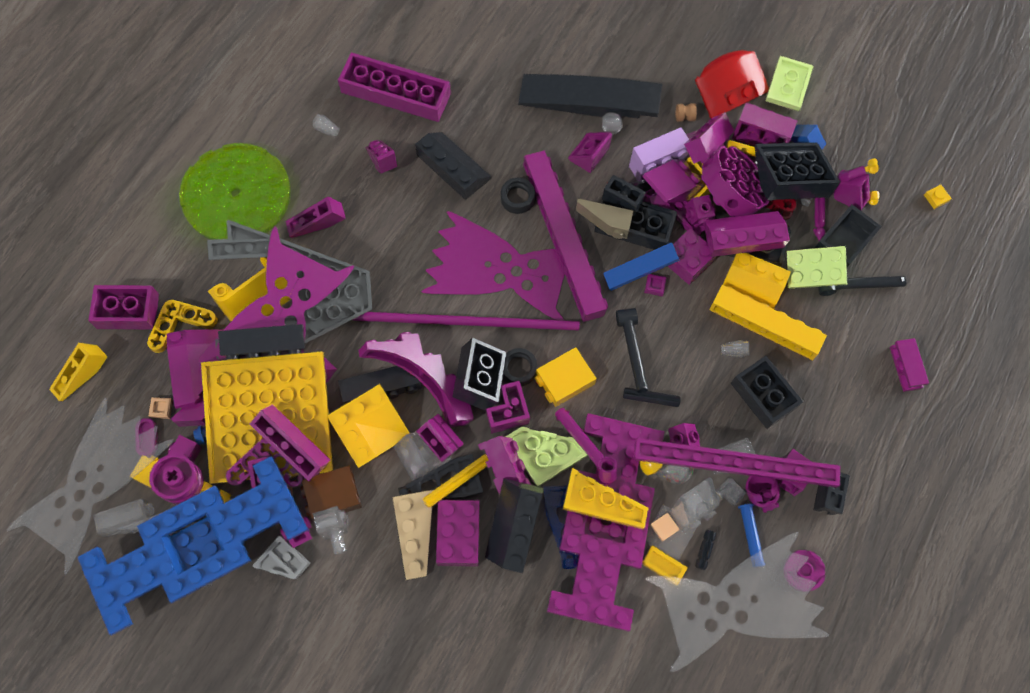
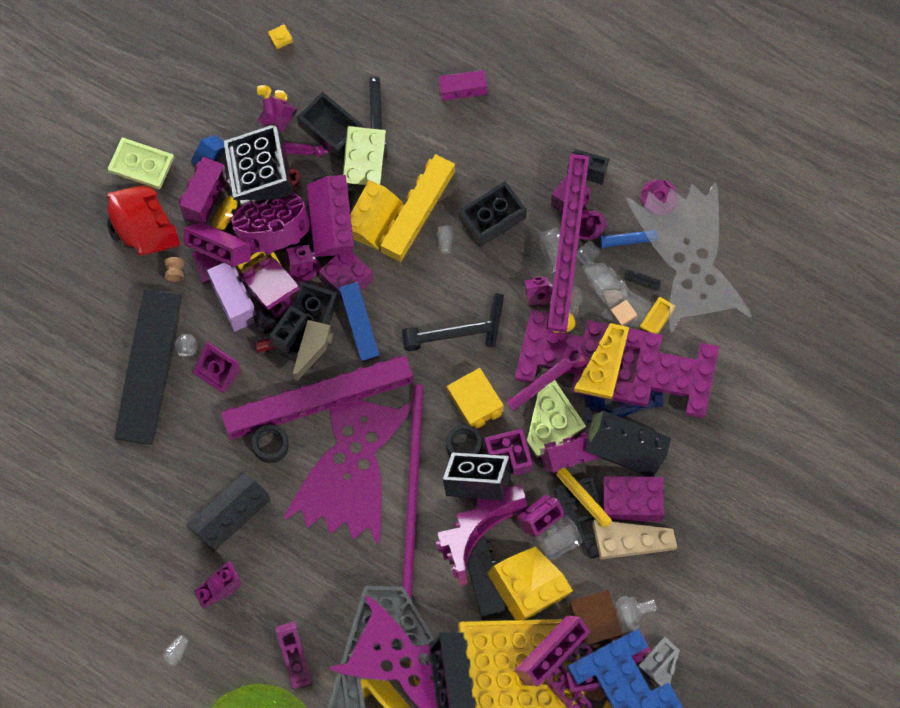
camera: 85 degrees left, 0 degrees up
magenta brick [338,52,451,122] -> none
magenta tile [644,274,667,297] -> none

